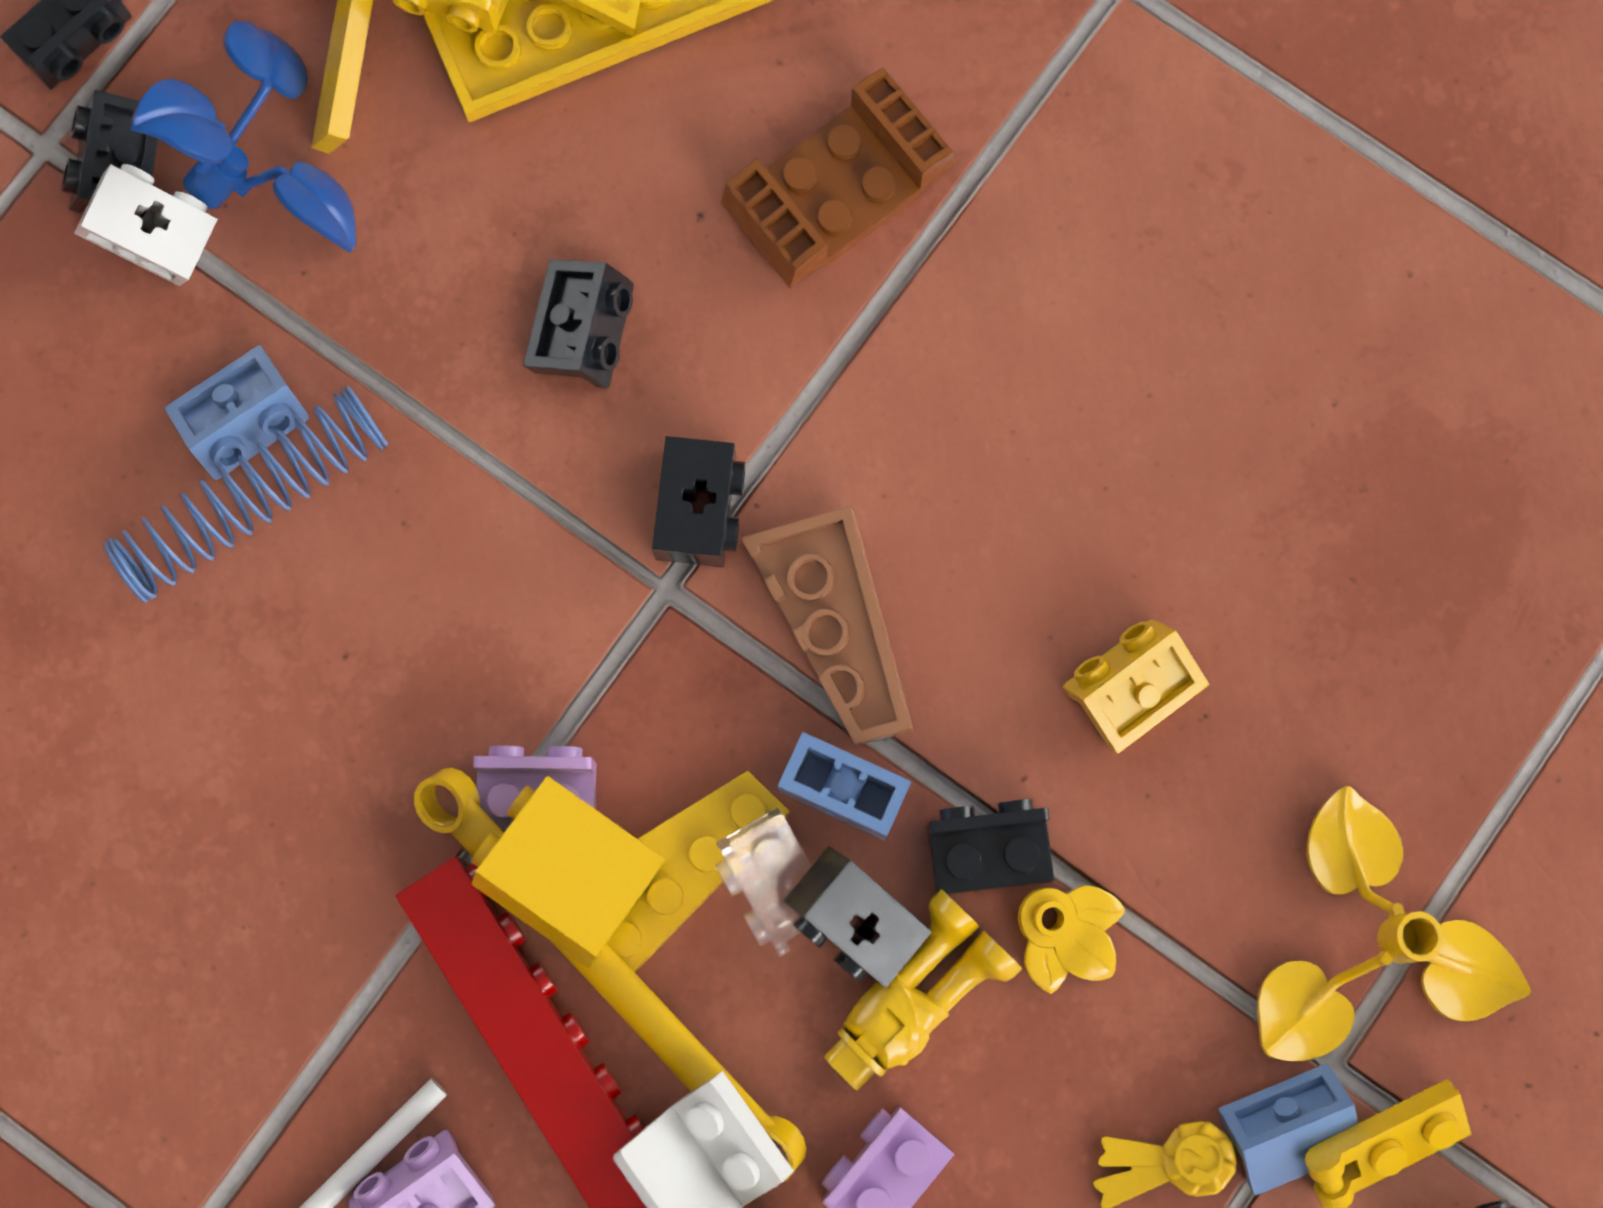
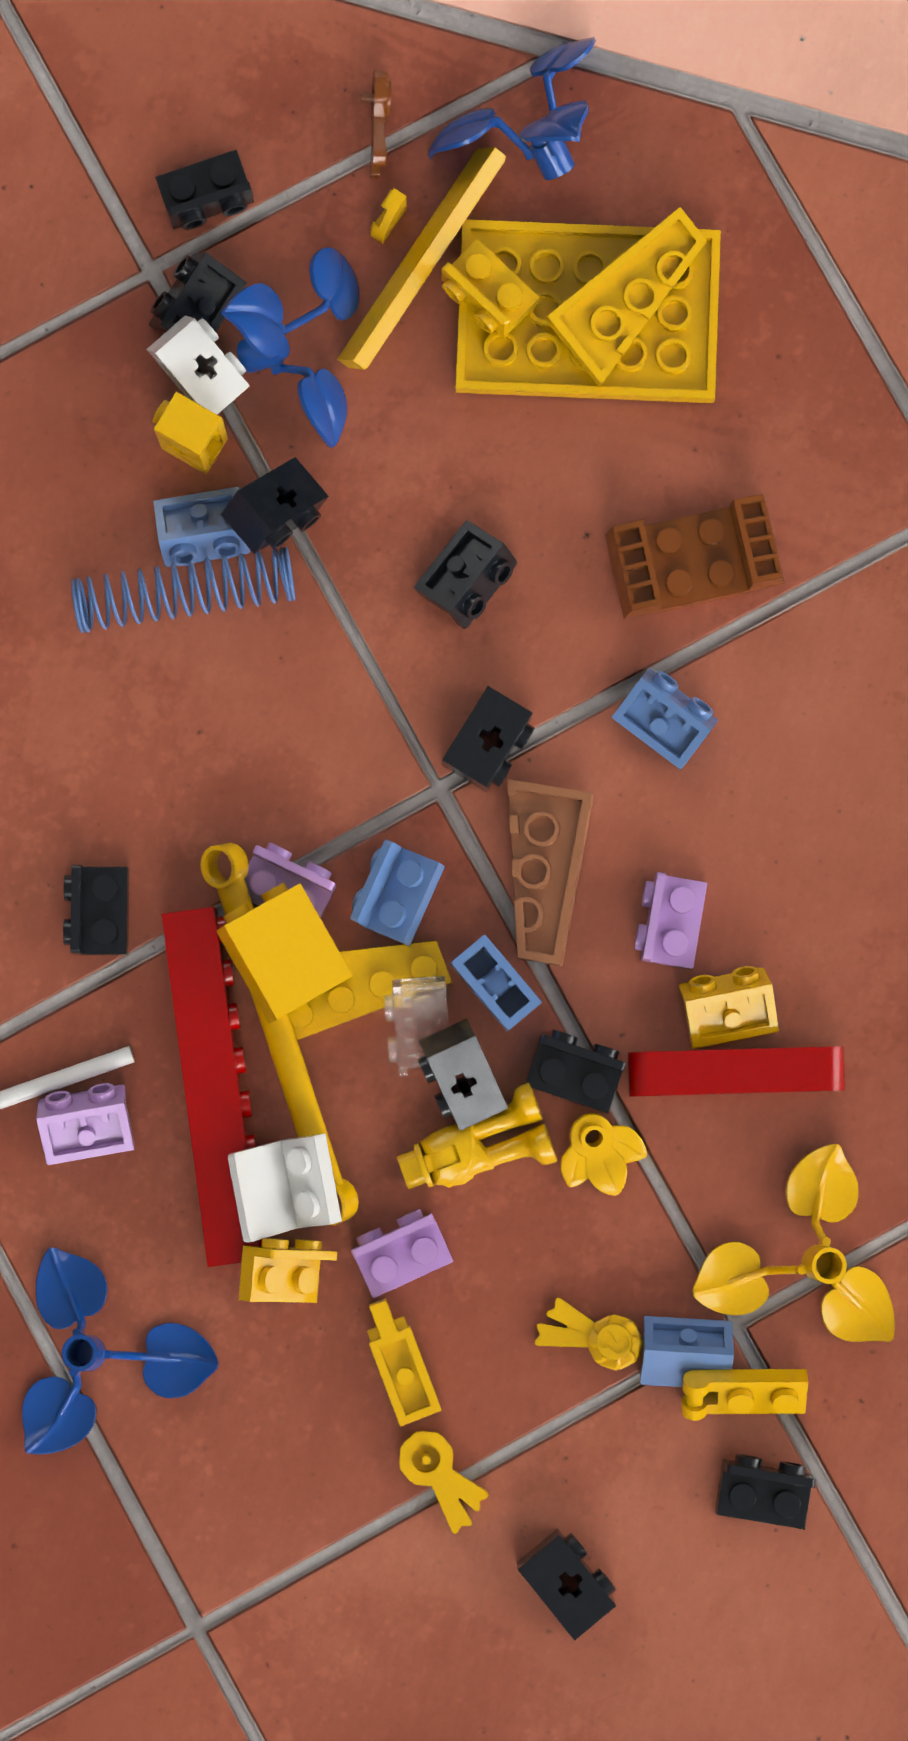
camera: 20 degrees right, 5 degrees up
none -> black bracket [63,865,129,955]
none -> yellow brick [153,392,228,475]
none -> black brick [220,457,329,554]
none -> medium blue bracket [350,839,445,947]
none -> medium blue bracket [611,669,718,770]
none -> red beam [628,1046,845,1097]
none -> lavender bracket [634,872,707,970]

